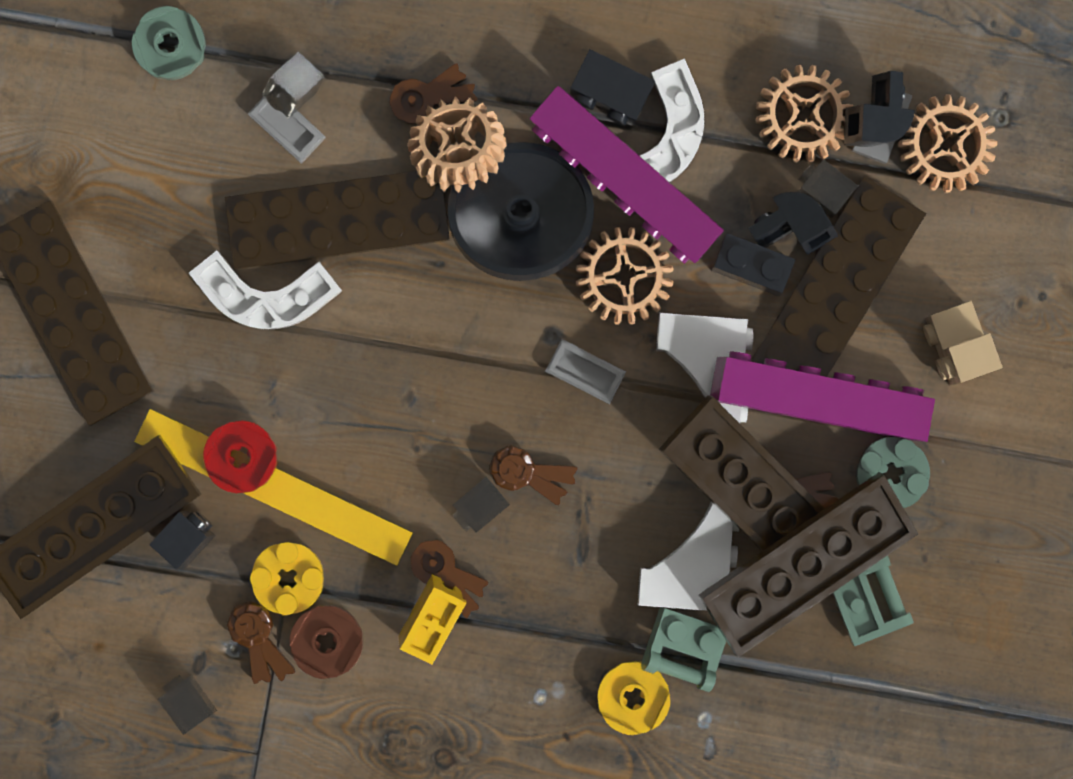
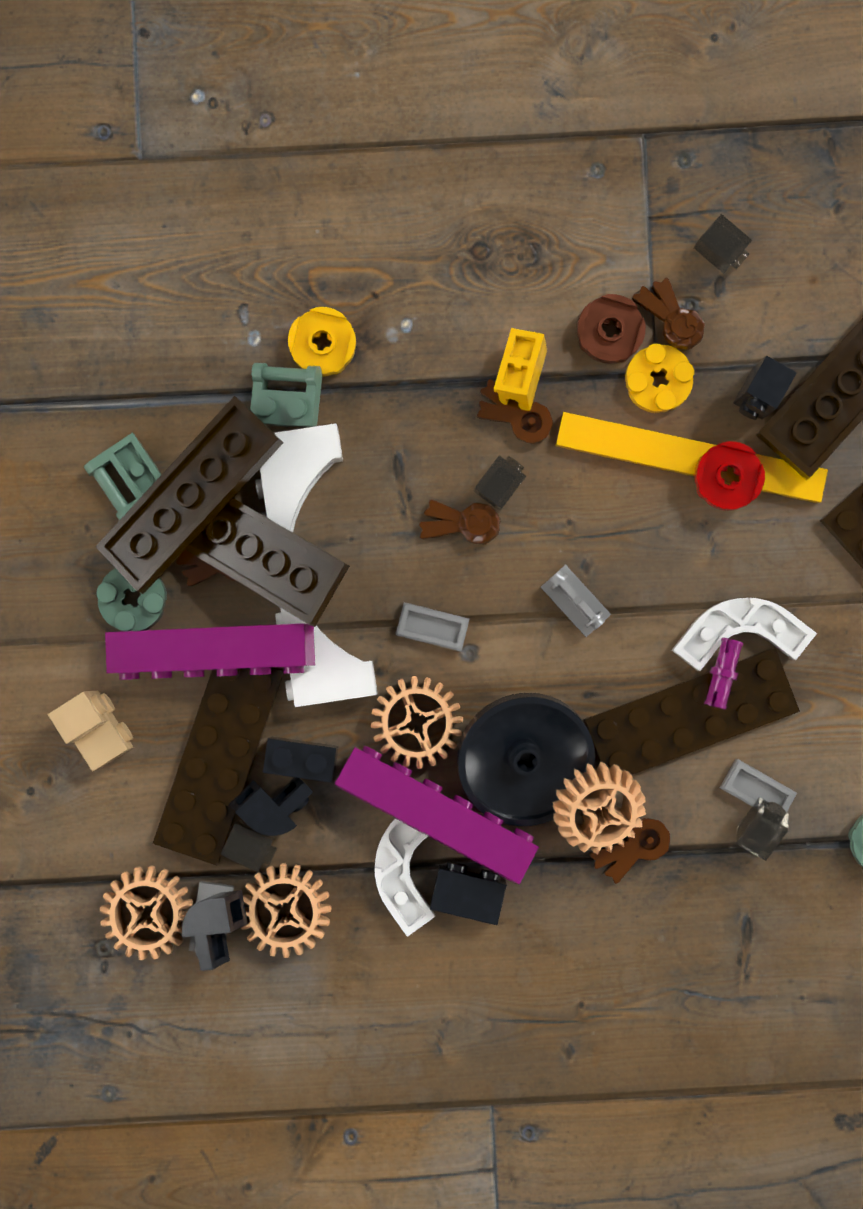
camera: 165 degrees right, 0 degrees up
none -> light grey hinge [541,564,611,637]
none -> magenta pin [704,637,744,710]

